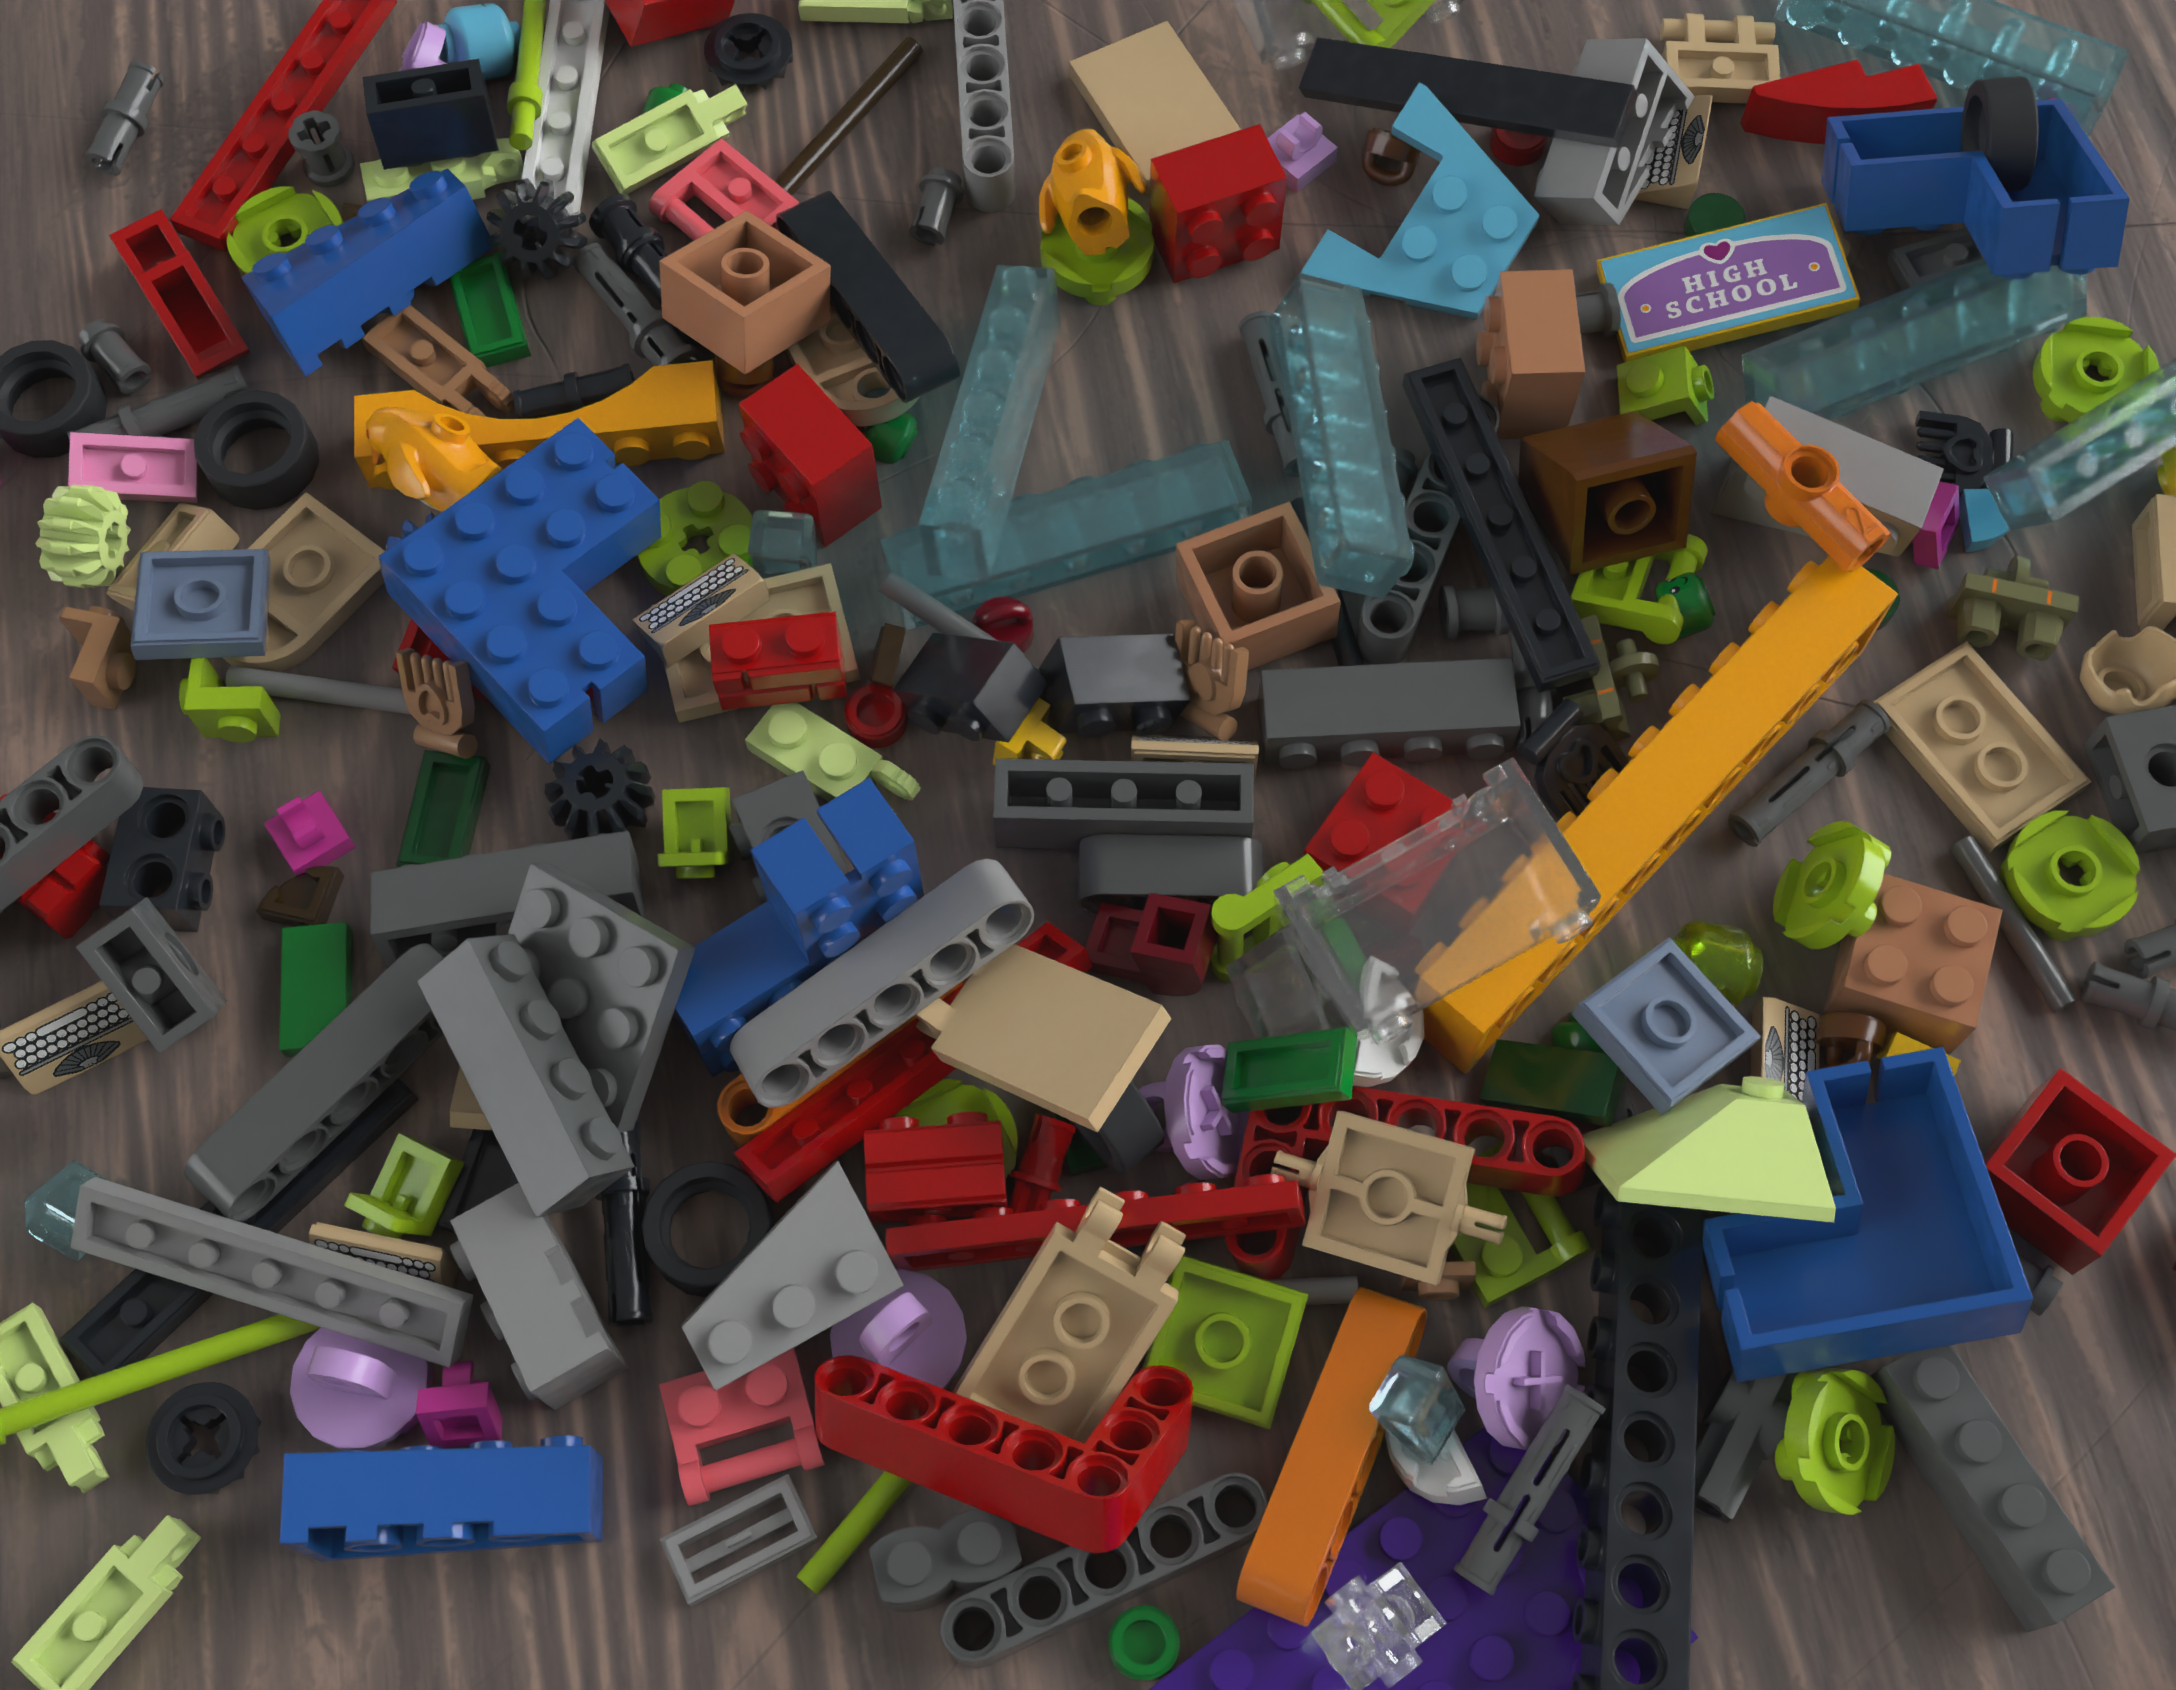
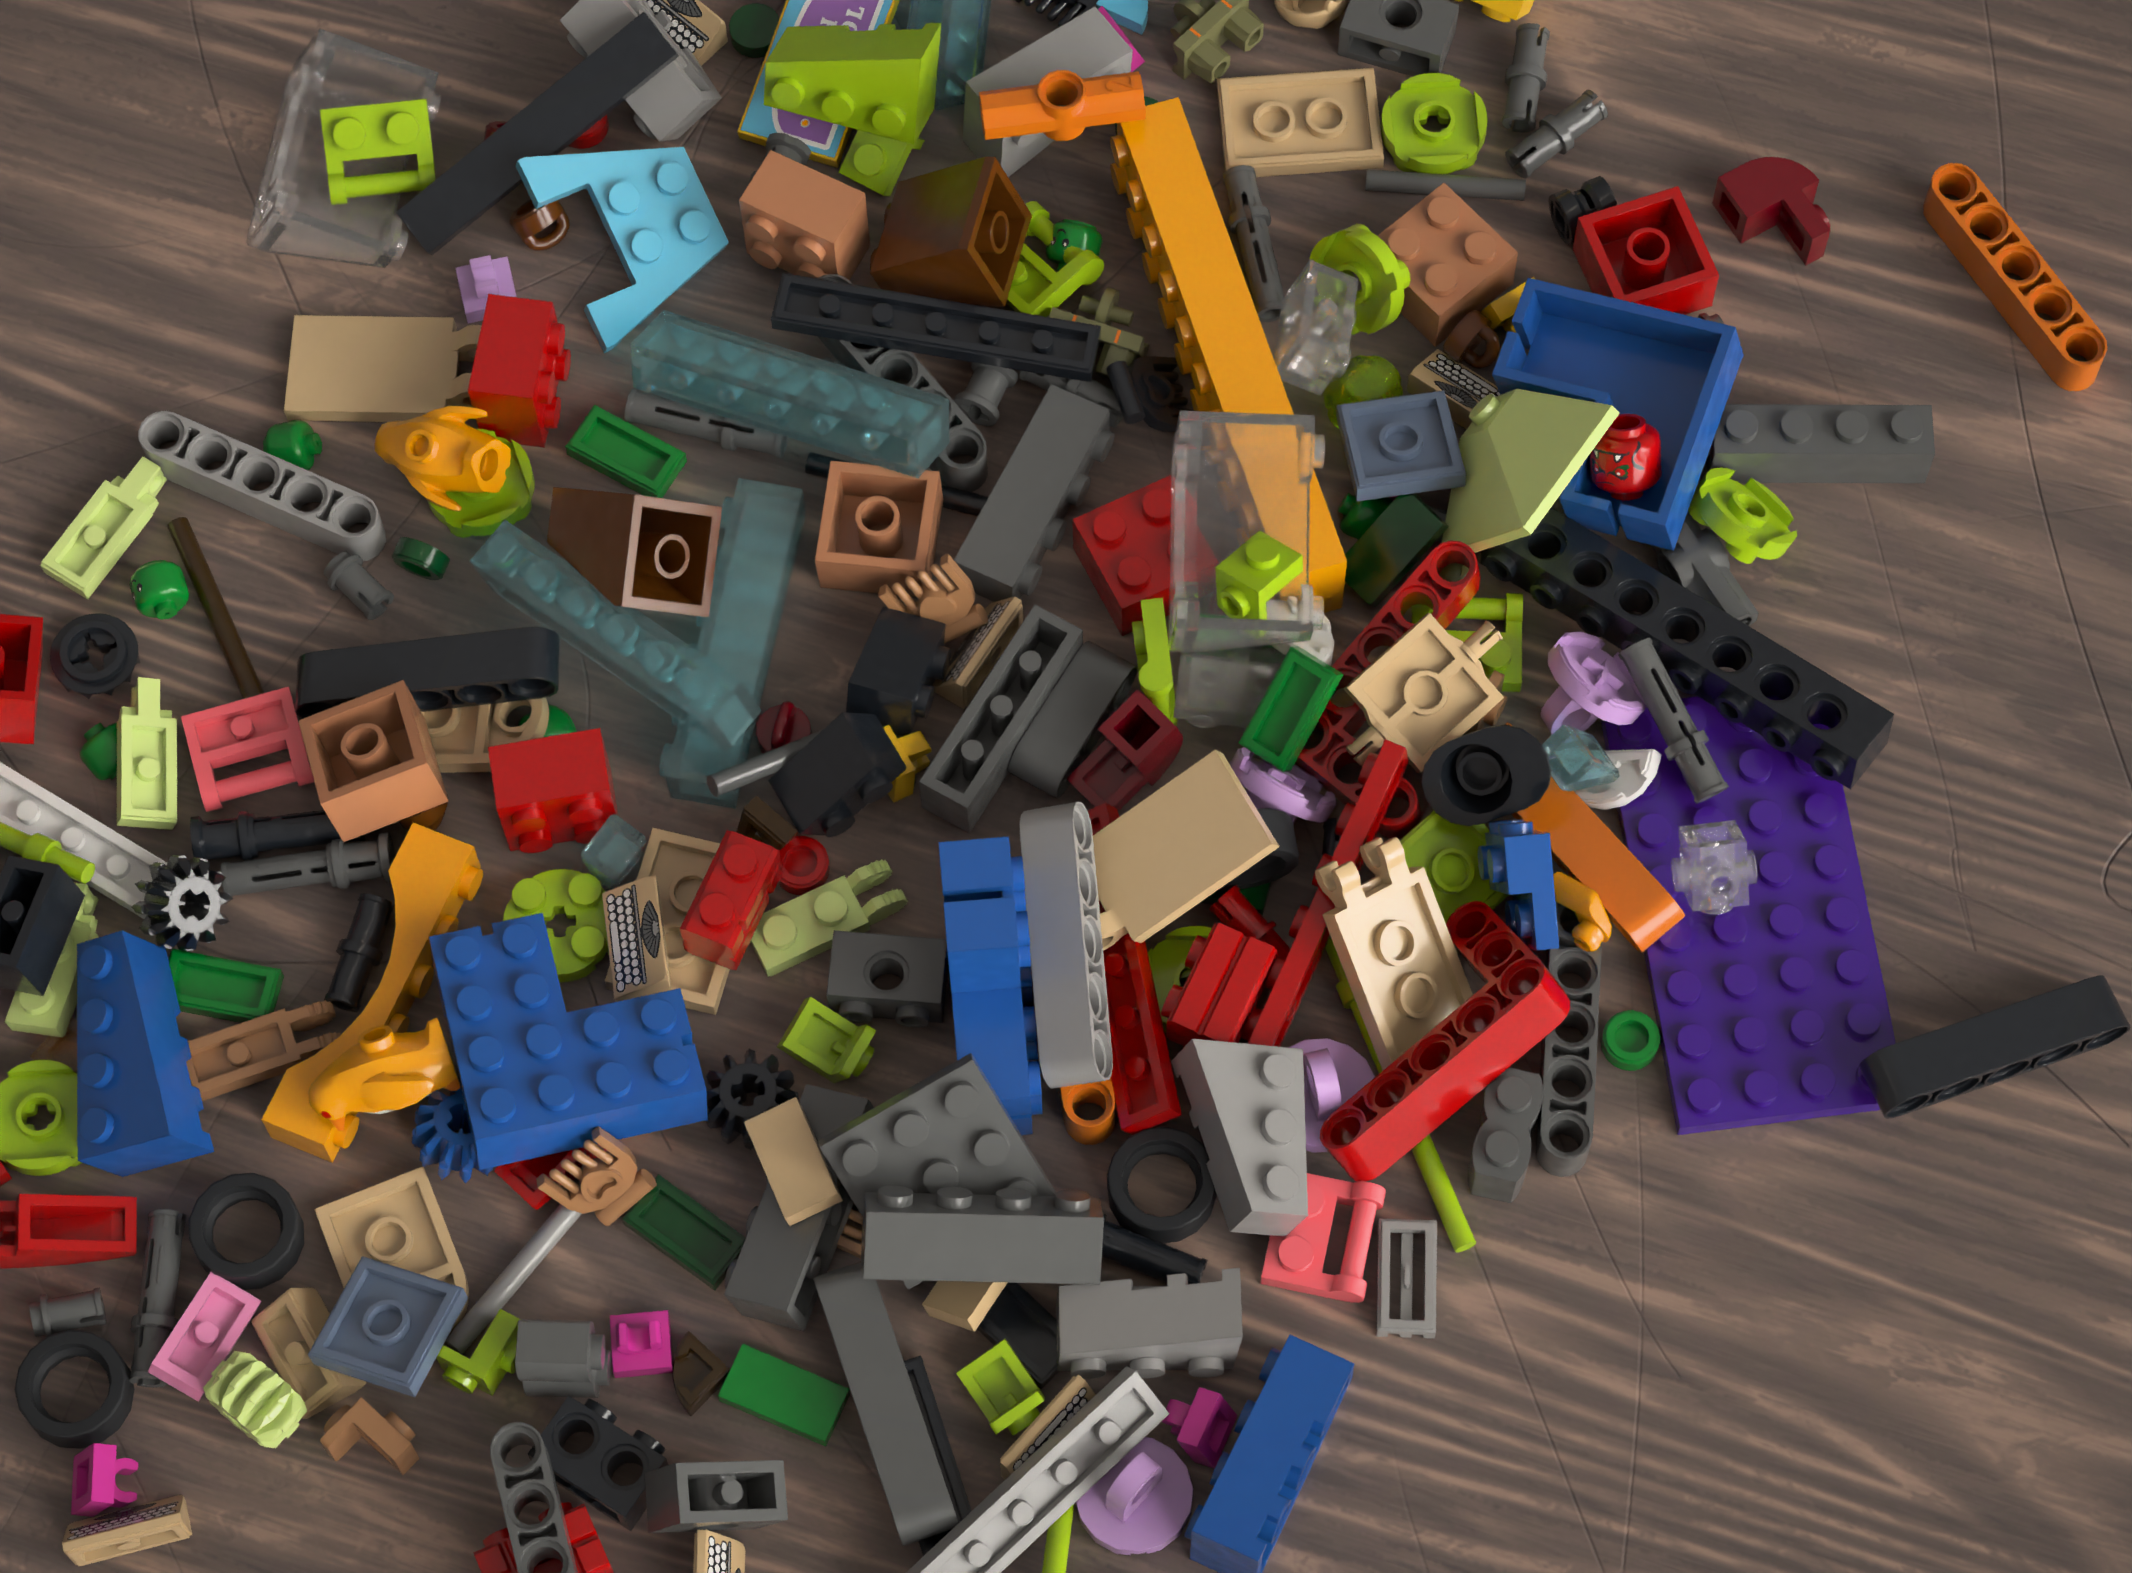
camera: 60 degrees left, 0 degrees up
none -> green piece [129,560,190,620]
none -> green piece [263,420,322,470]
none -> dark green tile [392,537,450,580]
none -> dark grey brick [515,1319,611,1398]
none -> reddish brown slope [547,487,722,617]
none -> green tile [565,405,687,498]
none -> tan tile [744,1097,843,1226]
none -> lime wedge [764,23,941,145]
none -> lime bracket [1215,530,1303,631]
none -> clear brick [1274,260,1359,396]
none -> black piece [1422,724,1552,826]
none -> blue plate [1478,819,1559,950]
none -> black wheel [1548,176,1617,245]
none -> light orange arm [1553,872,1612,952]
none -> red head [1590,414,1662,500]

